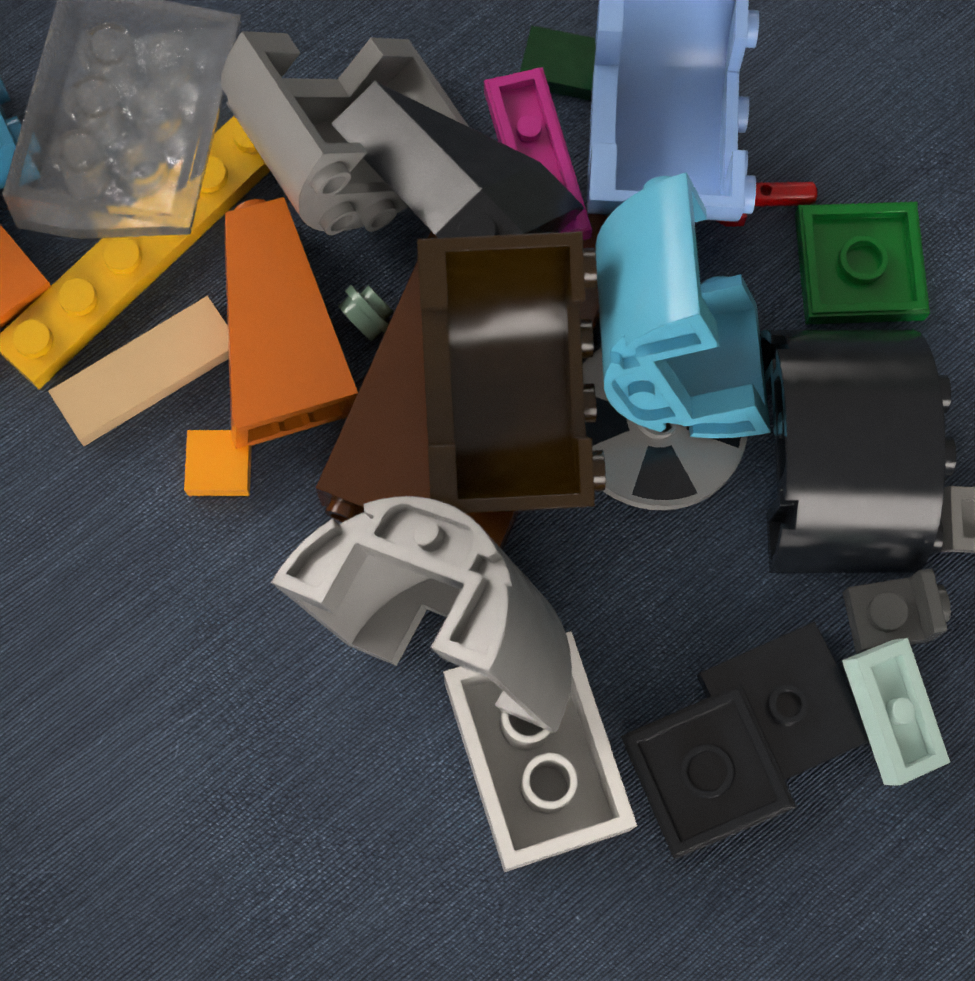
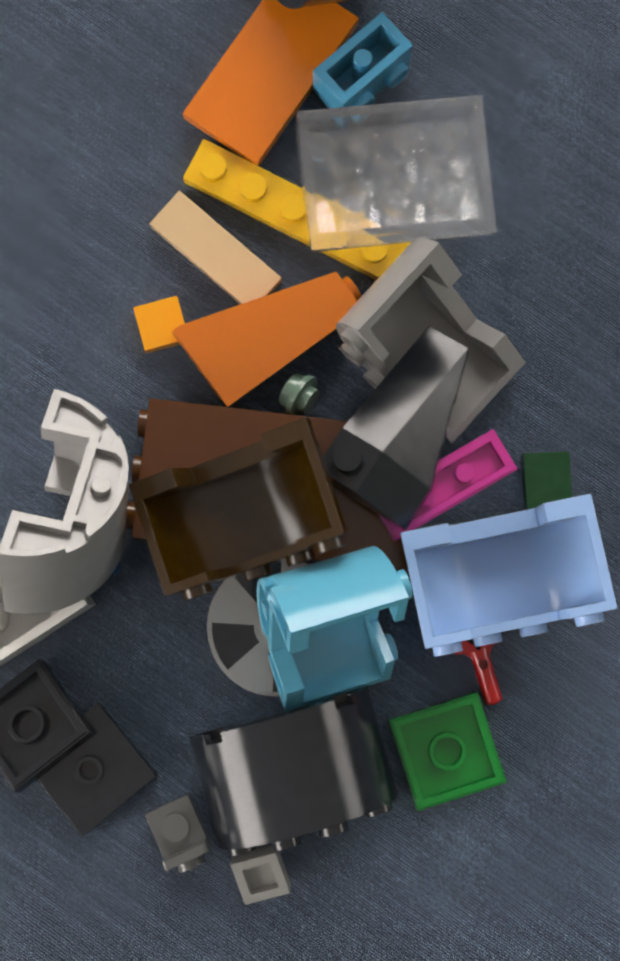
camera: 75 degrees right, 10 degrees up
light aqua plate [842,638,950,785] -> none

